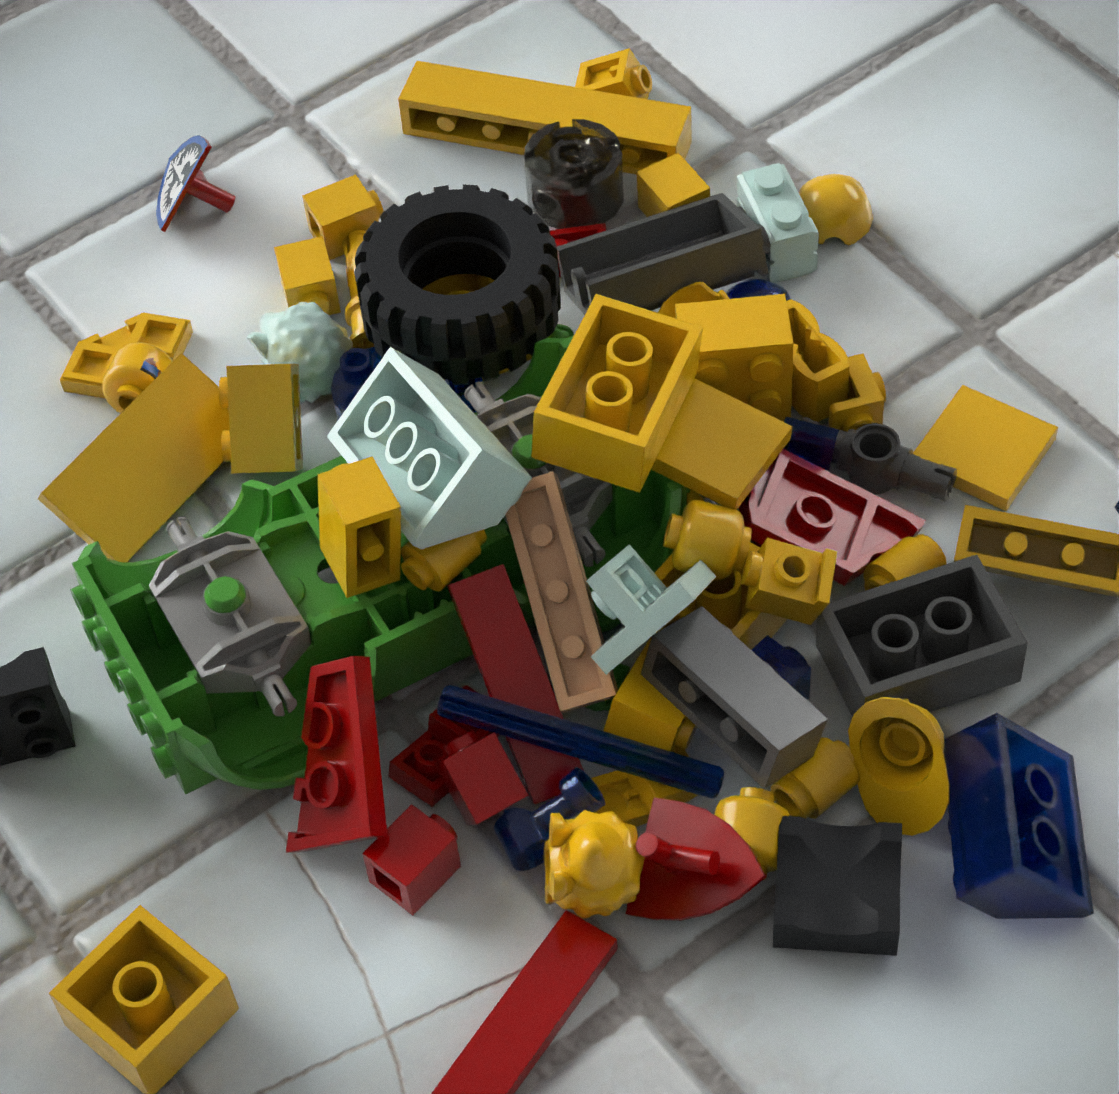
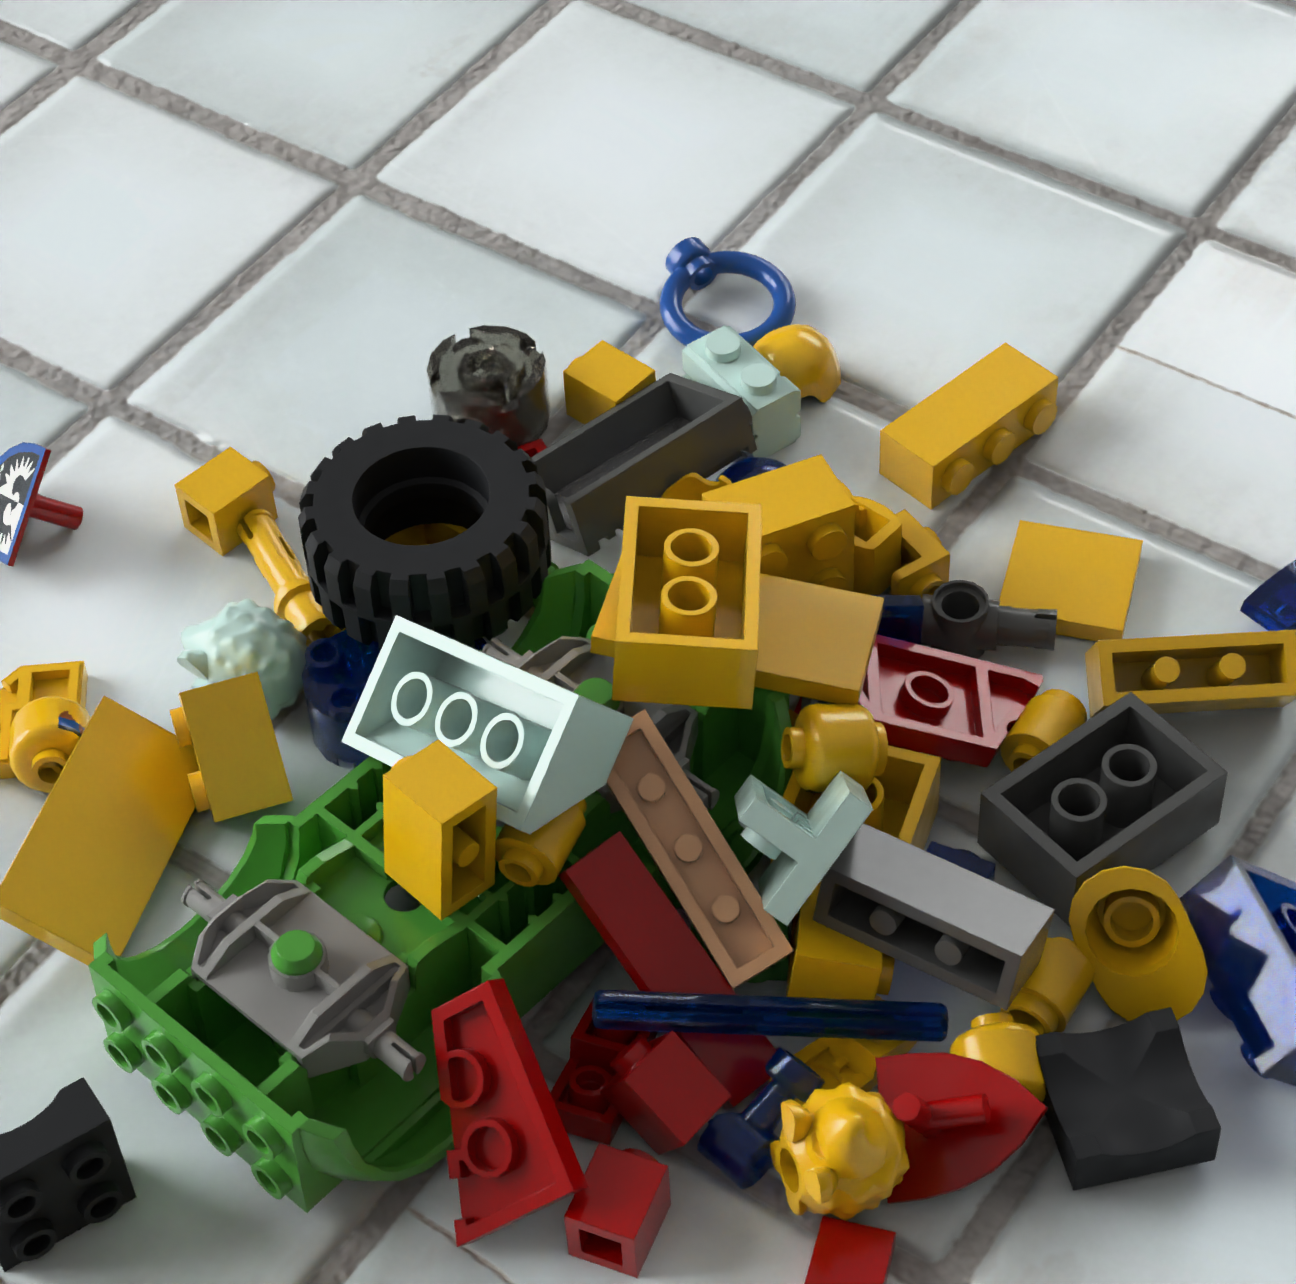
camera: 20 degrees left, 5 degrees down
yellow brick [274,236,341,315] -> none
yellow brick [398,61,692,175] -> none
yellow bracket [575,48,652,99] -> none
yellow brick [741,538,837,625] -> none
none -> blue piece [659,237,796,347]
none -> yellow brick [879,342,1058,510]

